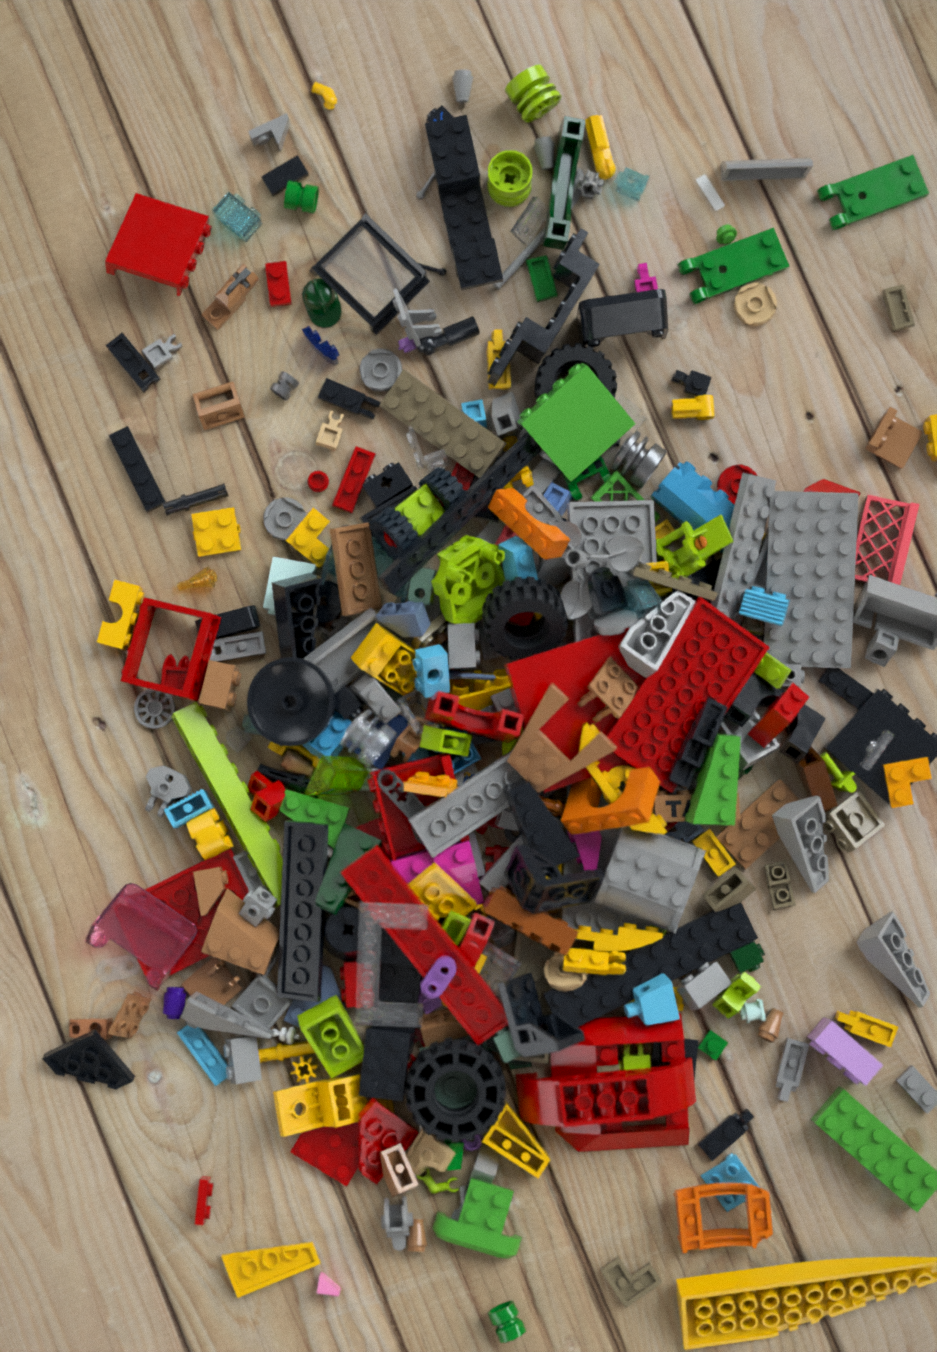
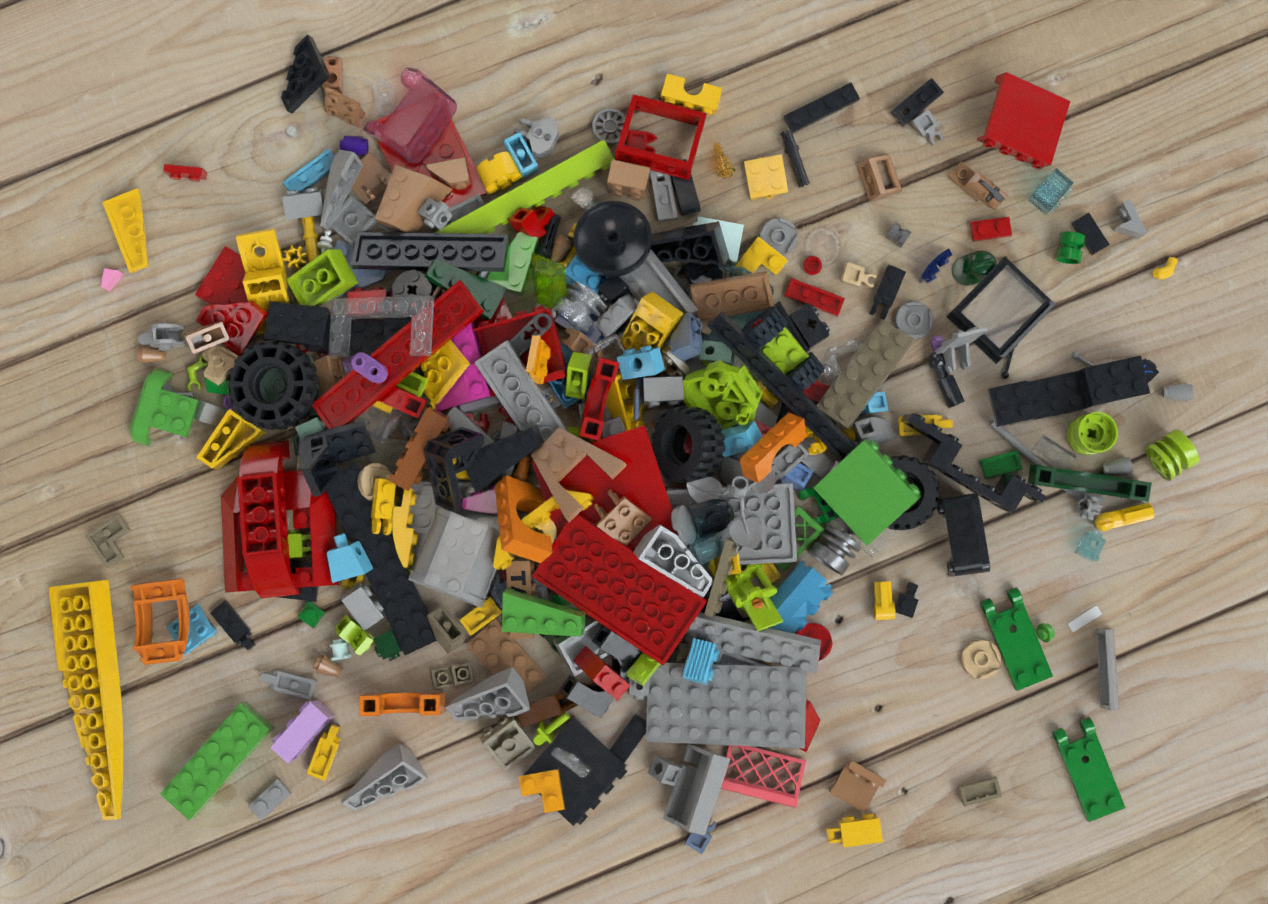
camera: 90 degrees right, 0 degrees up
green wheel [488,1300,526,1343] -> none
dark pink plate [634,263,658,292] -> none
black slope [666,698,728,789] -> none
none -> orange arch [359,692,445,716]
none -> yellow pin [756,379,779,408]

